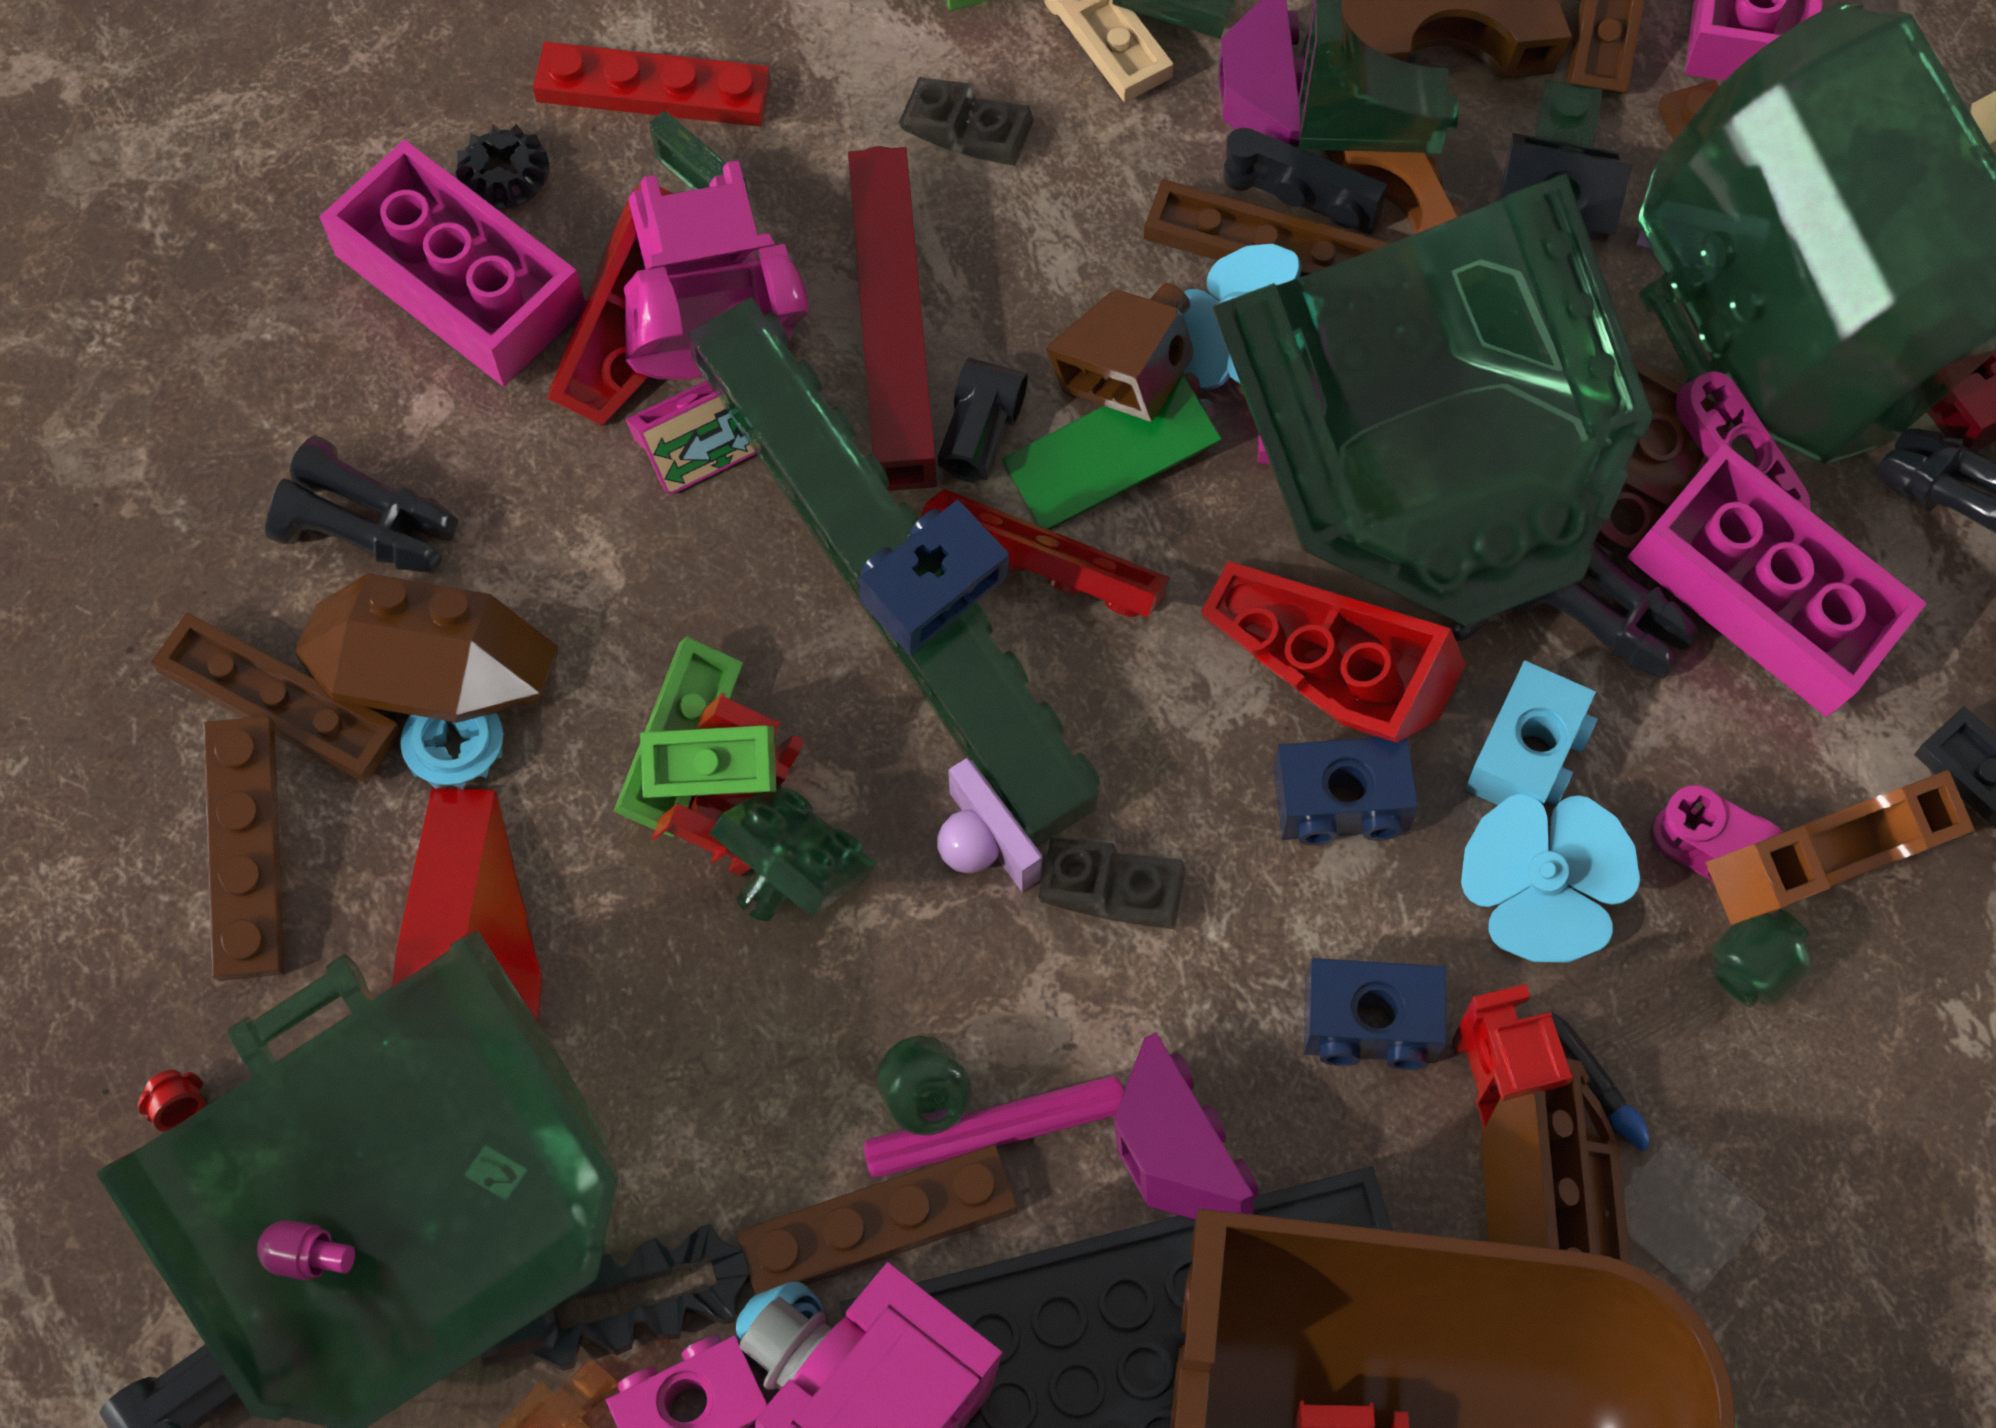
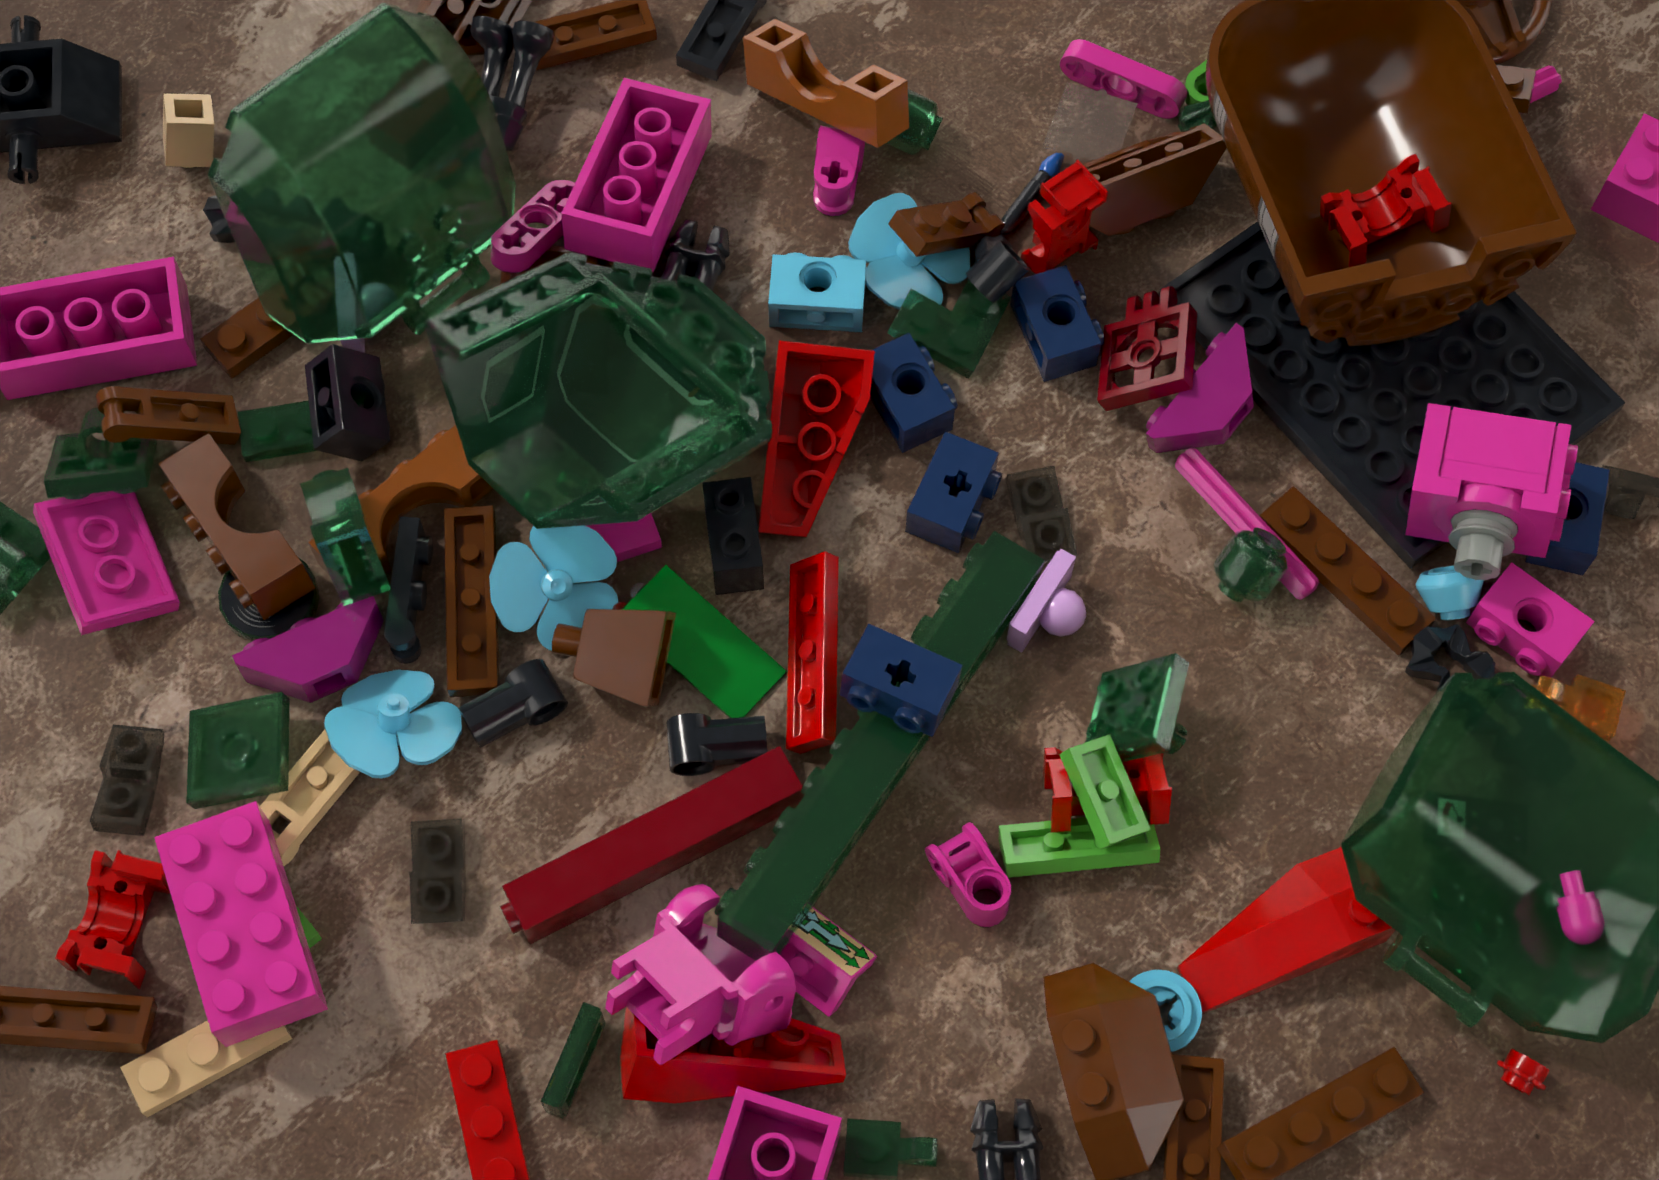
camera: 115 degrees left, 0 degrees up
none -> medium azure piece [324,670,462,779]
none -> black piece [458,659,568,748]
none -> black brick [702,477,764,595]
none -> clear green plate [843,1118,938,1180]
none -> clear green plate [887,278,1012,379]
none -> reddish brown plate [888,192,1006,257]
none -> dark blue brick [905,431,1003,553]
none -> dark pink piece [925,822,1011,927]
none -> black piece [966,235,1029,304]
none -> dark pink beam [1060,39,1188,119]
none -> dark red piece [1097,286,1198,411]

